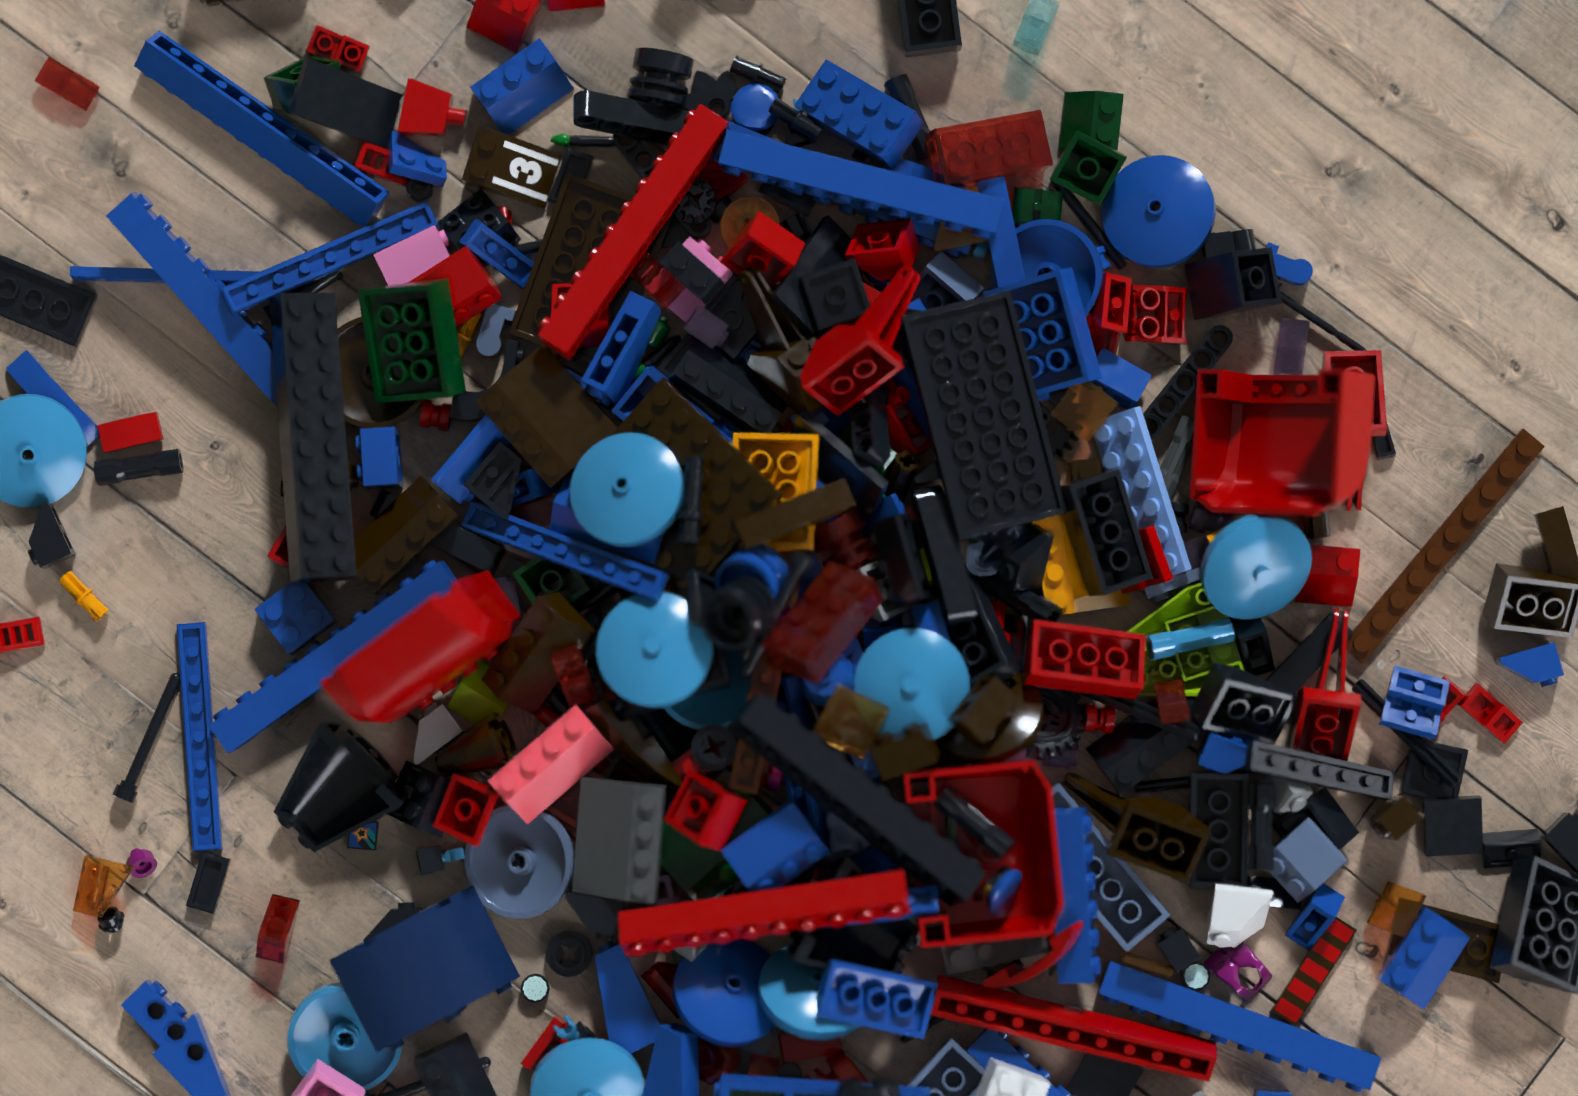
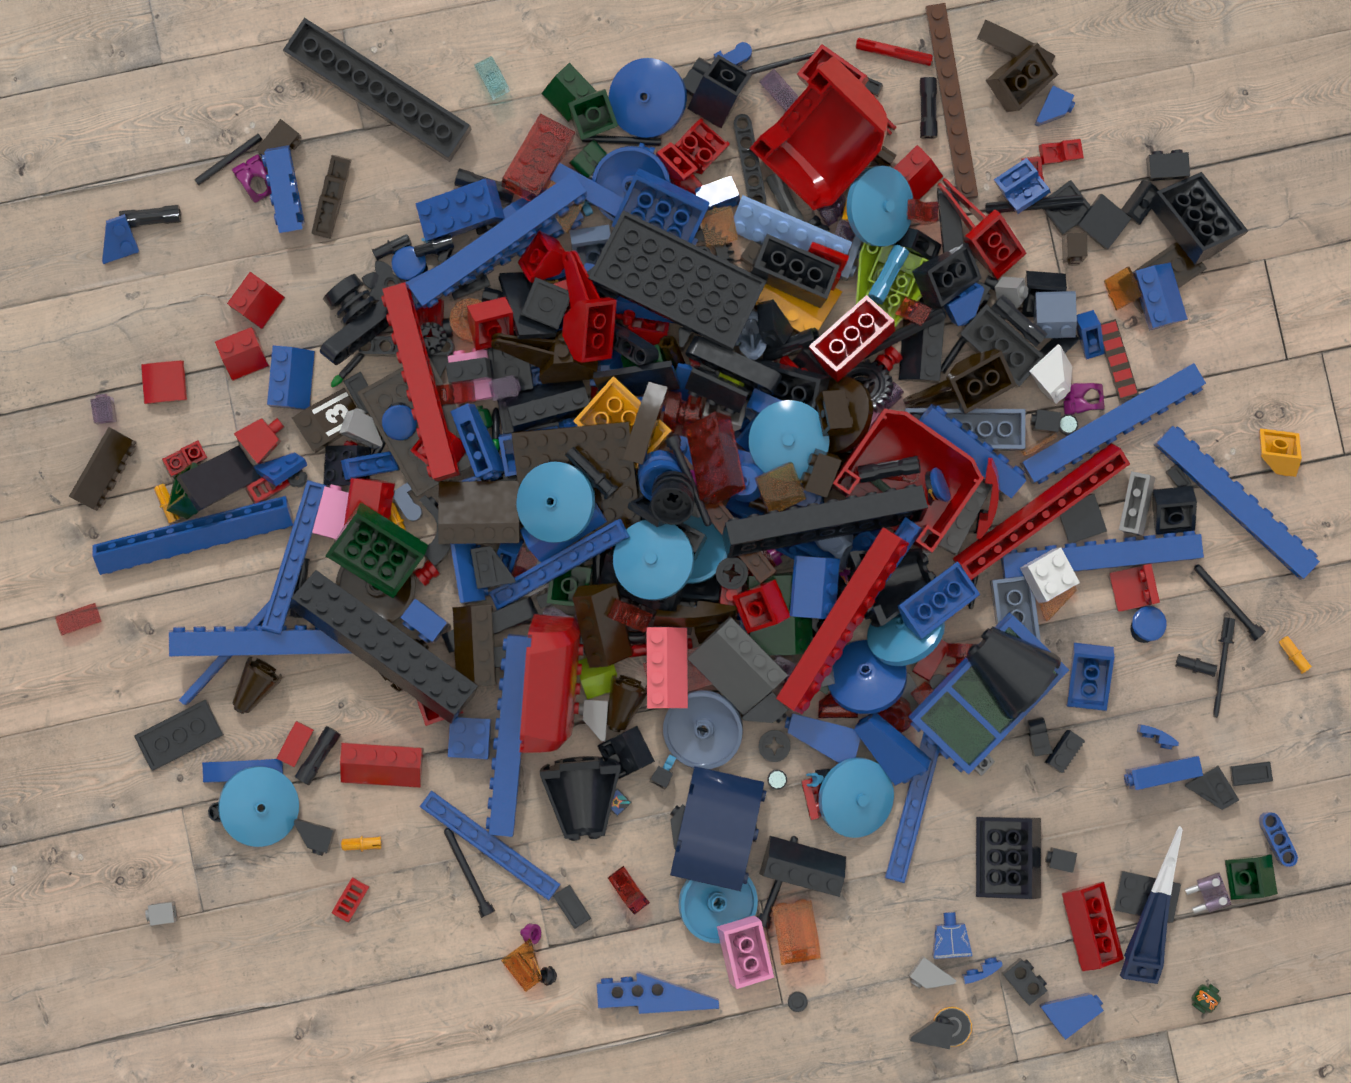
camera: 55 degrees left, 0 degrees up
red slope [432,773,499,847] -> none
black plate [1244,741,1395,801] -> none
none -> light orange axle [154,484,181,524]
none -> dark brown cone [232,657,283,714]
none -> light grey slope [339,408,383,449]
none -> red slope [340,743,423,788]
none -> blue piece [382,402,417,440]
none -> red axle [856,37,933,66]
none -> clear red slope [907,199,939,225]
none -> black axle [920,77,938,139]

